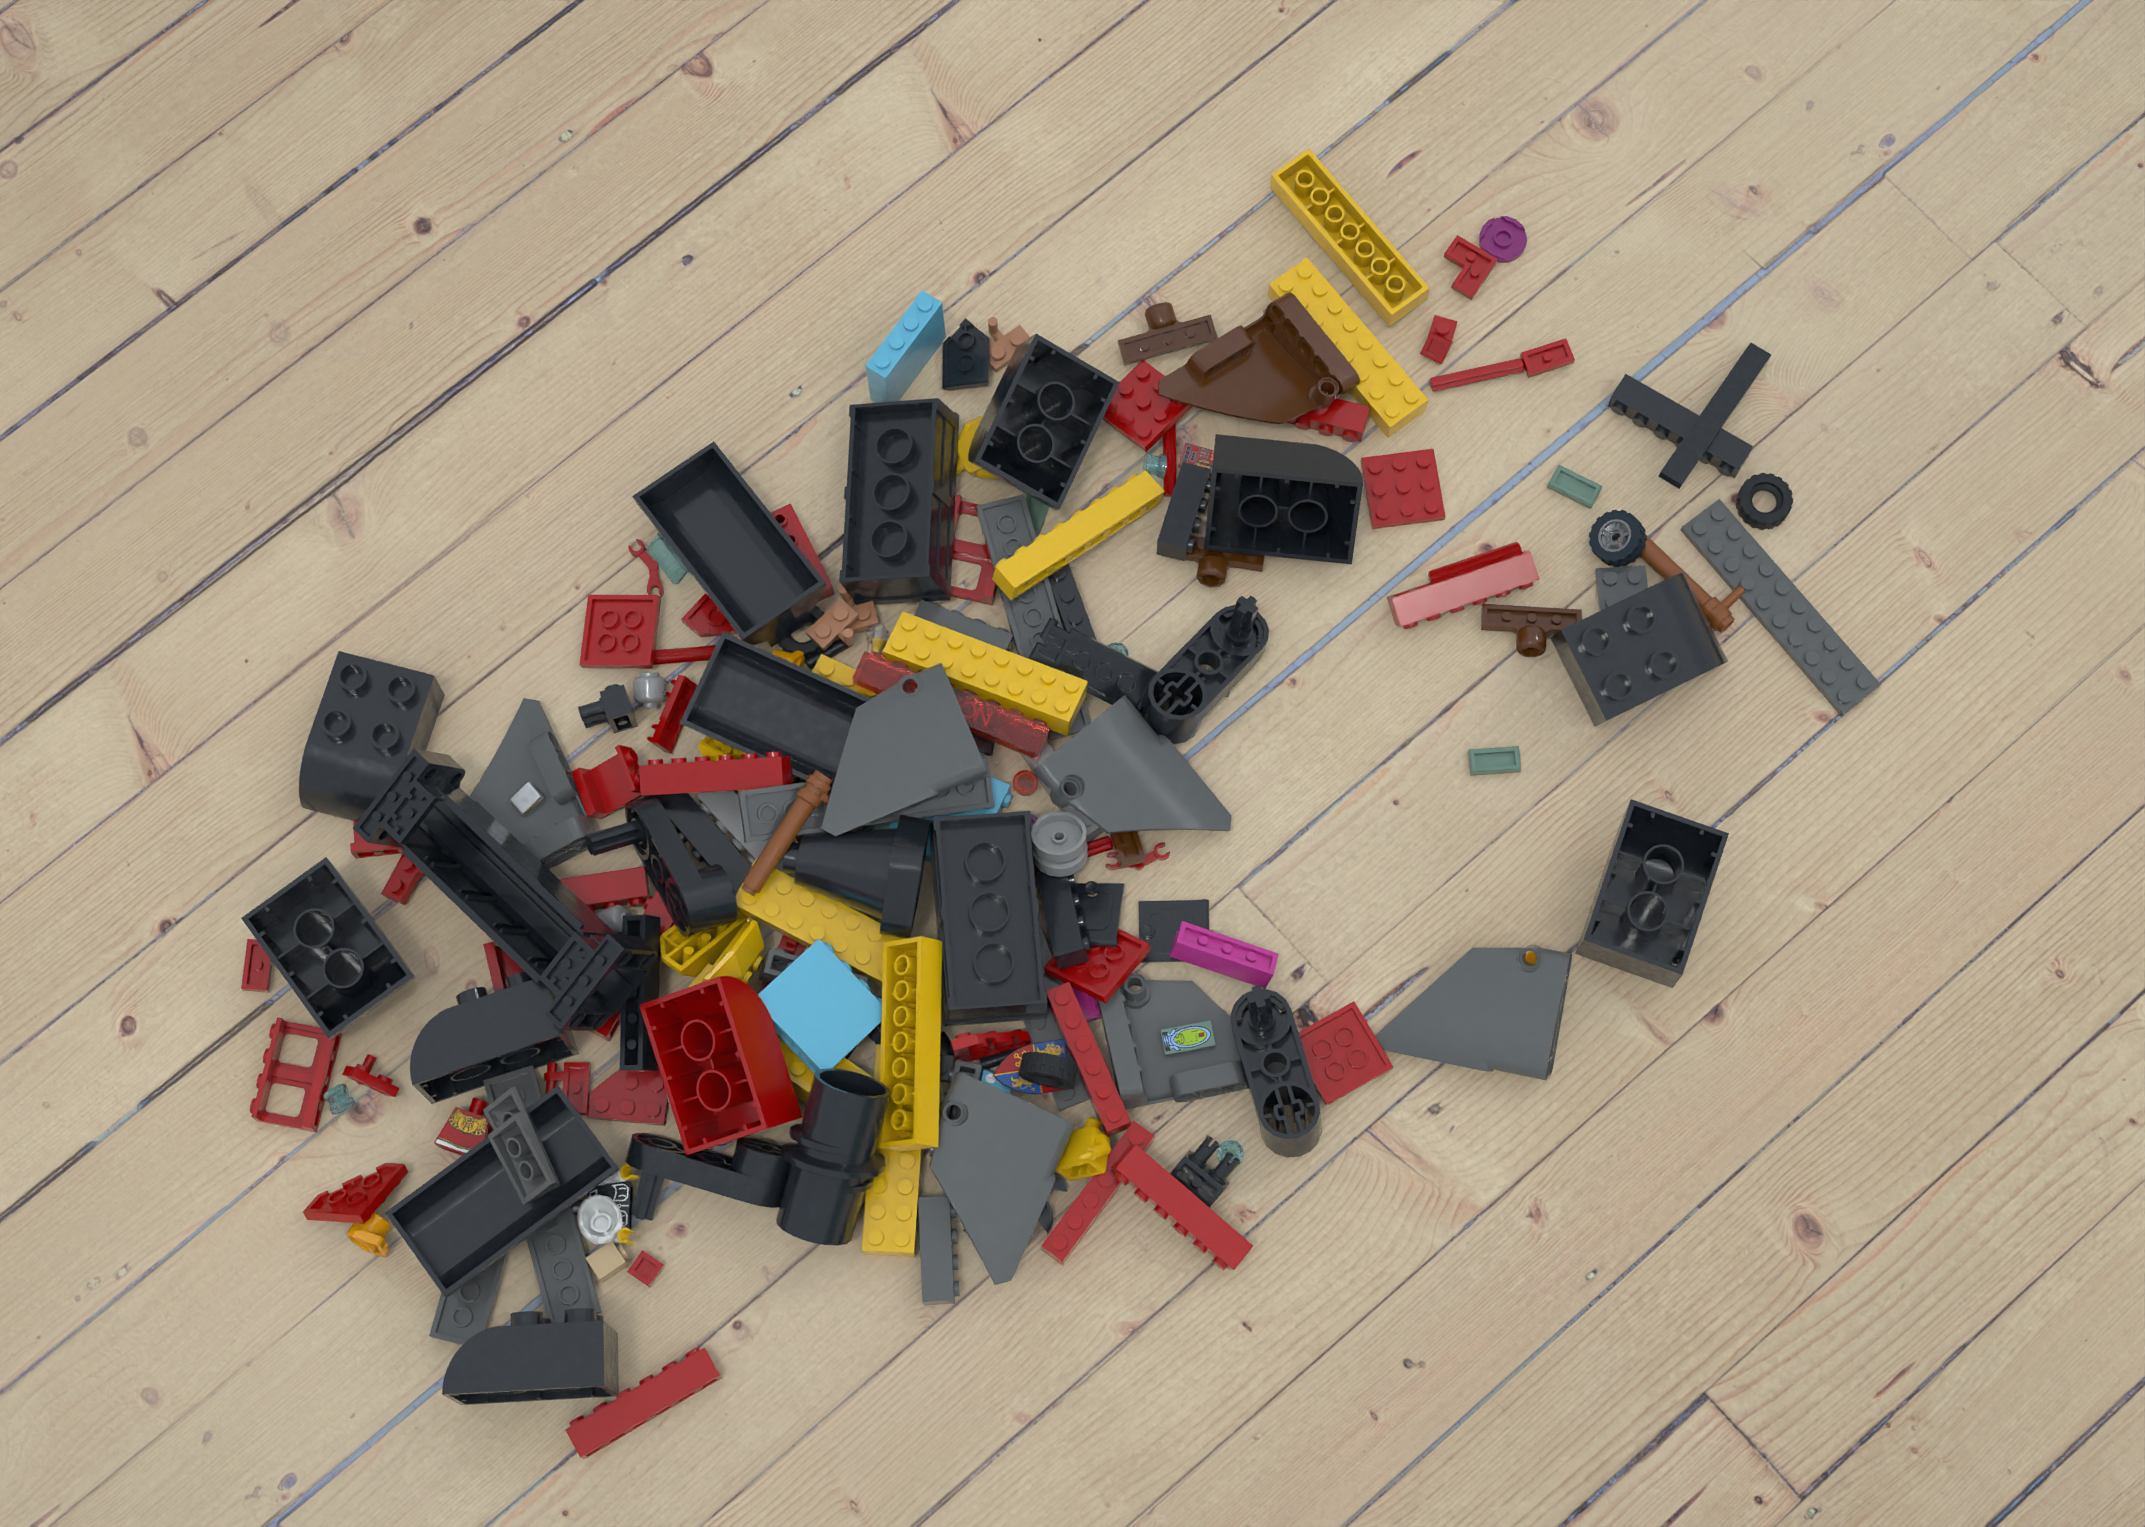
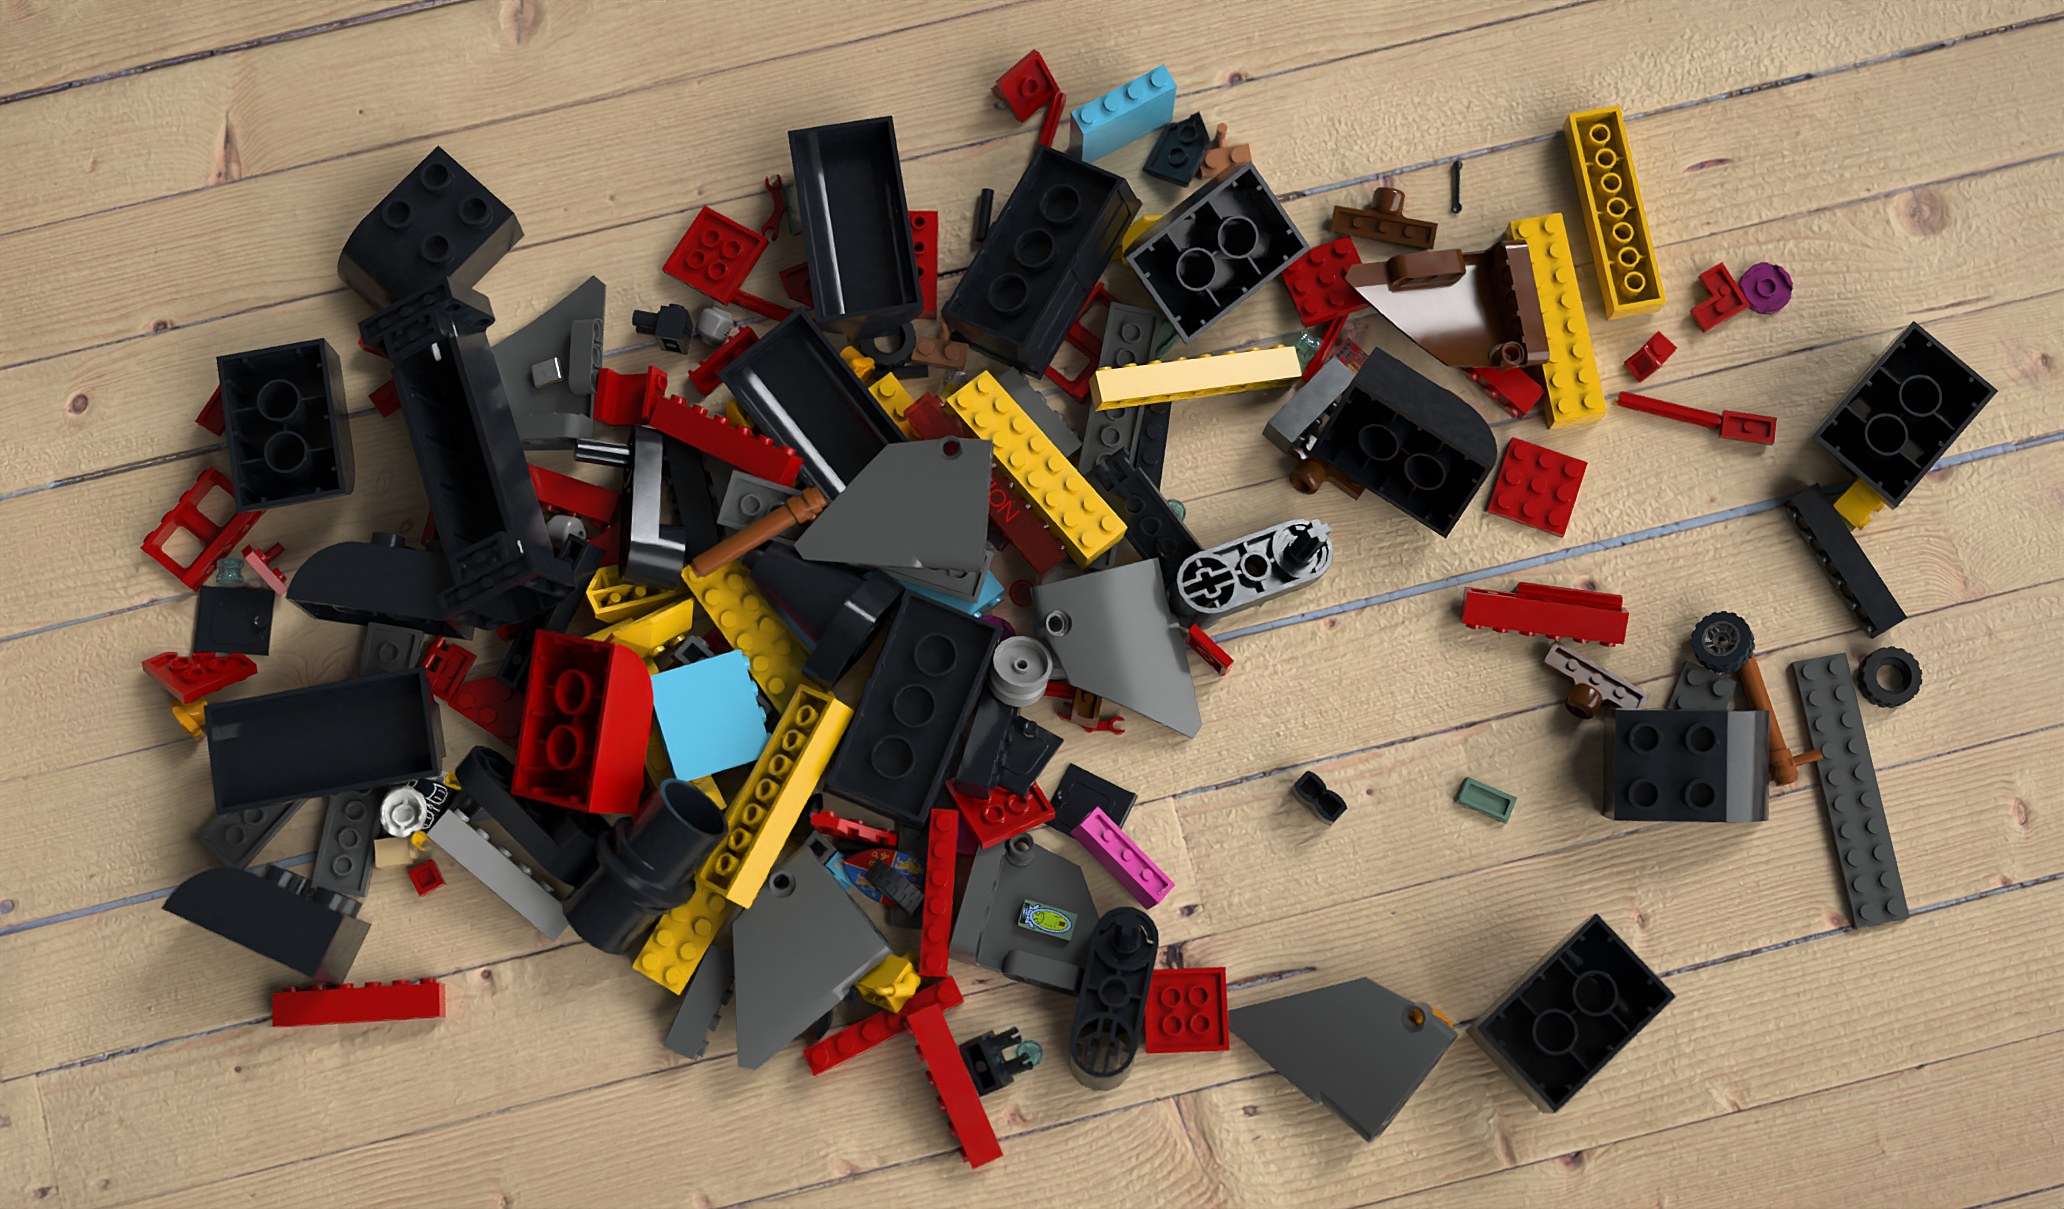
camera: 25 degrees right, 5 degrees up
torso [434,1098,492,1156] -> none
dark grey slope [483,1086,561,1205] -> none
nougat plate [806,598,859,651] -> none
sand green tile [1547,465,1603,509] -> none
black tile [1658,343,1772,489] -> none
none -> black container [193,585,276,656]
none -> light grey brick [426,808,569,941]
none -> black piece [975,188,995,242]
none -> red bracket [991,49,1061,123]
none -> red axle [1033,91,1067,157]
none -> red tile [1185,623,1234,676]
none -> black brick [1291,771,1347,826]
none -> black hinge [1451,160,1463,214]
none -> black brick [1808,321,1998,510]
none -> yellow brick [1832,480,1886,532]

